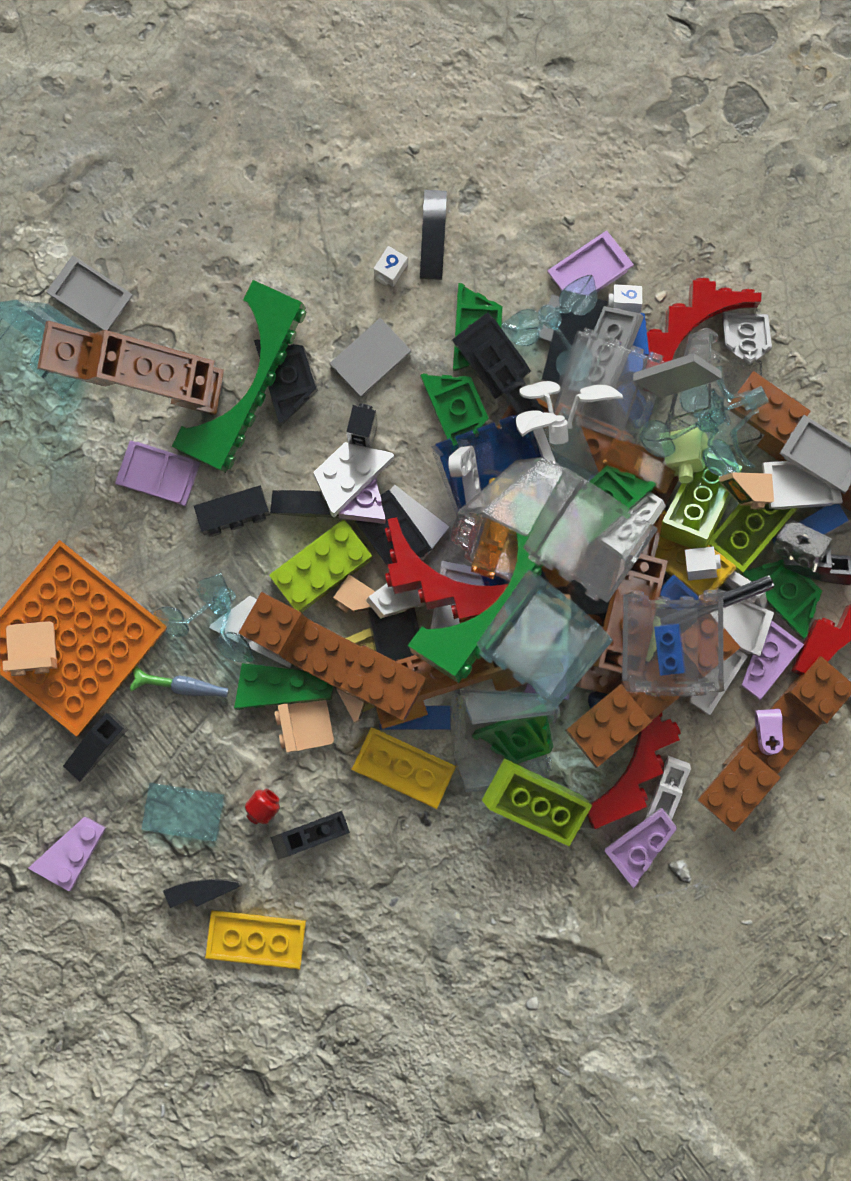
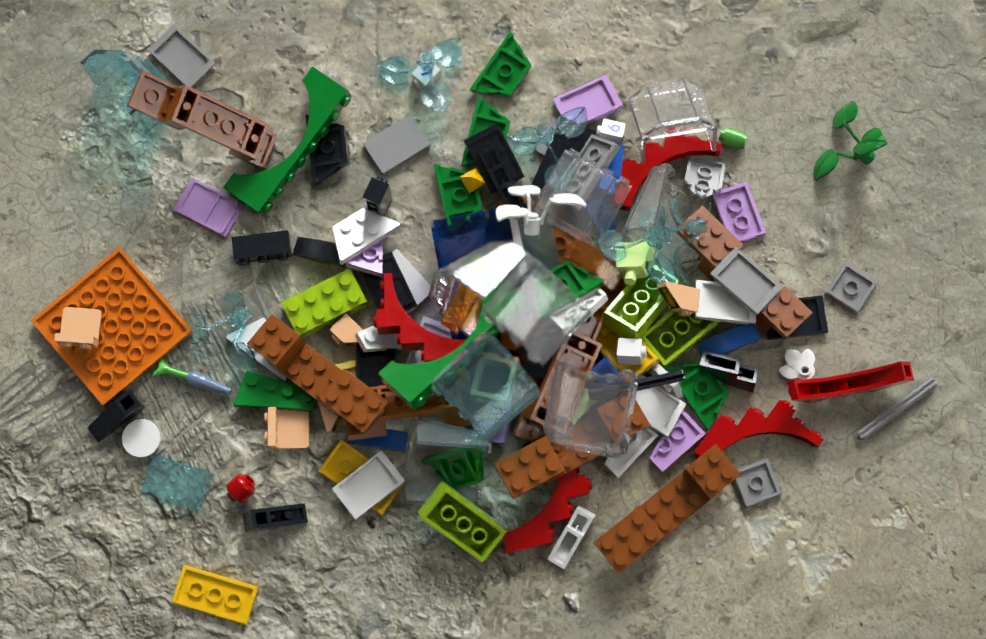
camera: 15 degrees right, 5 degrees down
lavender wing [28,817,106,891] -> none
black slope [163,878,243,908] -> none
black slope [420,190,447,280] -> none
white beam [449,446,483,514] -> none
lavender wing [605,808,677,889] -> none
light grey tile [633,353,722,398] -> none
blue brick [654,623,686,676] -> none
lavender piece [755,709,783,755] -> none
clear smoke brick [773,518,832,572] -> none
none -> white tile [122,419,161,458]
none -> white piece [332,450,405,519]
none -> clear light blue plant [377,38,462,112]
none -> yellow slope [460,168,486,193]
none -> green wing [470,32,531,97]
none -> clear windscreen [628,78,717,163]
none -> lavender tile [711,182,766,243]
none -> bright green brick [718,127,748,150]

